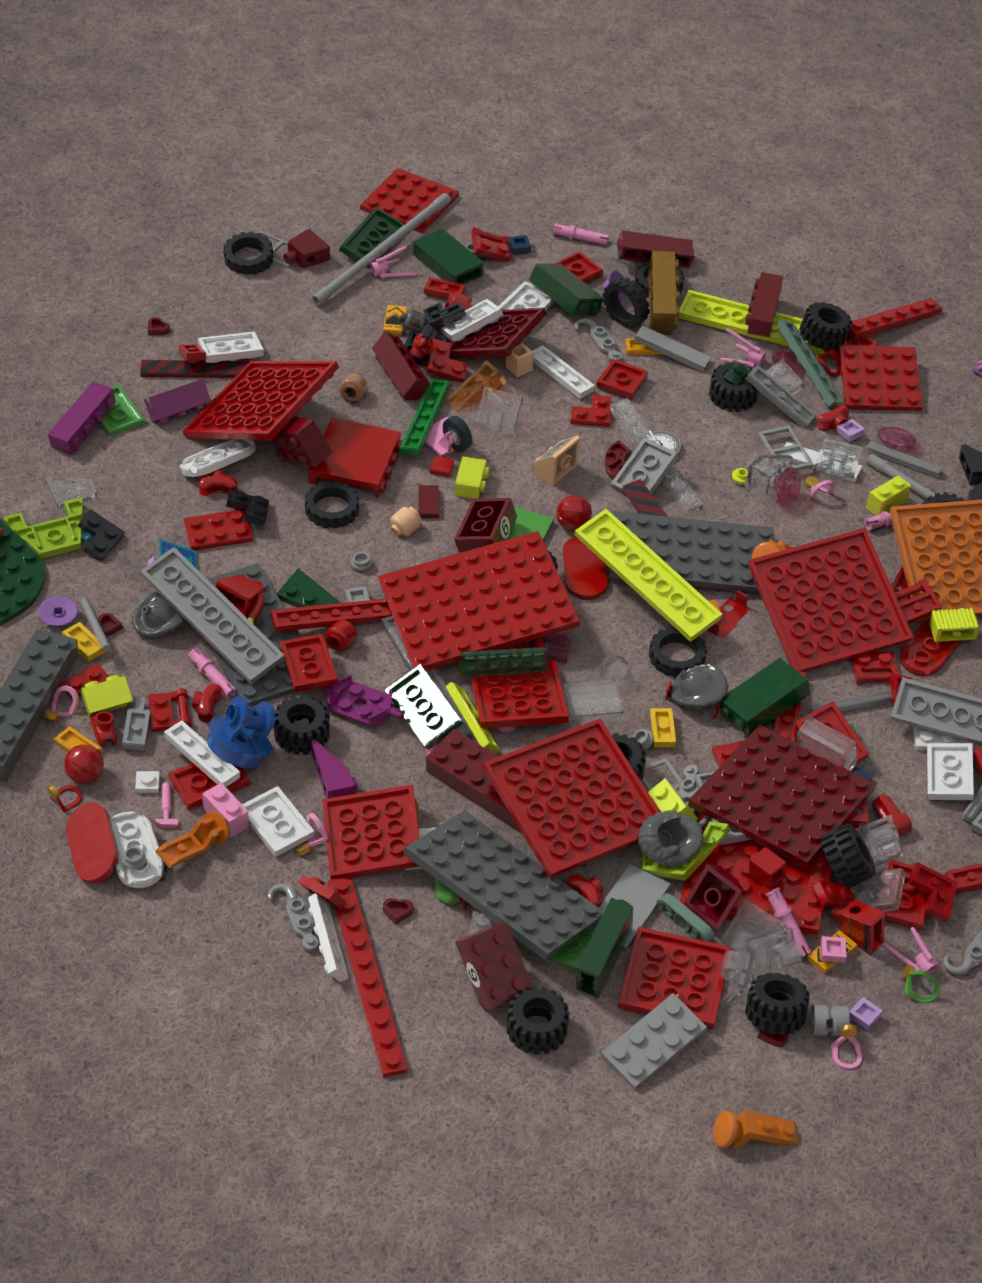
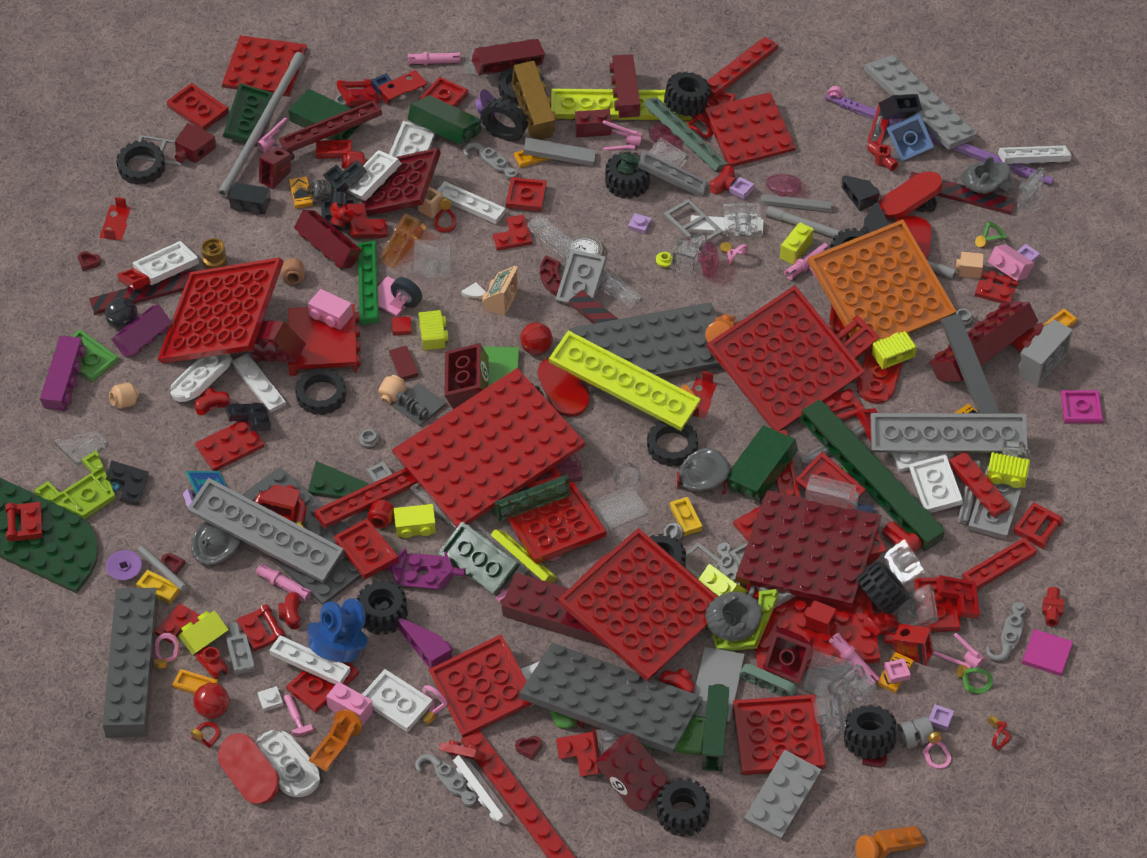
camera: 15 degrees left, 5 degrees up
none -> red piece [99,197,131,241]
none -> black piece [105,297,138,330]
none -> light nougat head [109,382,139,409]
none -> red plate [166,83,229,131]
none -> pearl gold wheel [201,238,227,269]
none -> black brick [229,182,271,215]
none -> white plate [232,353,286,413]
none -> dark red torso [259,147,295,190]
none -> dark red tile [279,100,382,153]
none -> bright pink brick [308,289,353,330]
none -> red piece [378,70,427,105]
none -> dark grey hinge [392,383,446,426]
none -> neon yellow brick [394,504,436,538]
none -> red piece [434,198,456,233]
none -> white tile [461,282,487,299]
none -> red plate [556,732,602,777]
none -> dark red brick [575,109,612,138]
none -> lavender plate [628,213,651,234]
none -> dark green brick [800,399,945,552]
none -> red piece [987,715,1011,751]

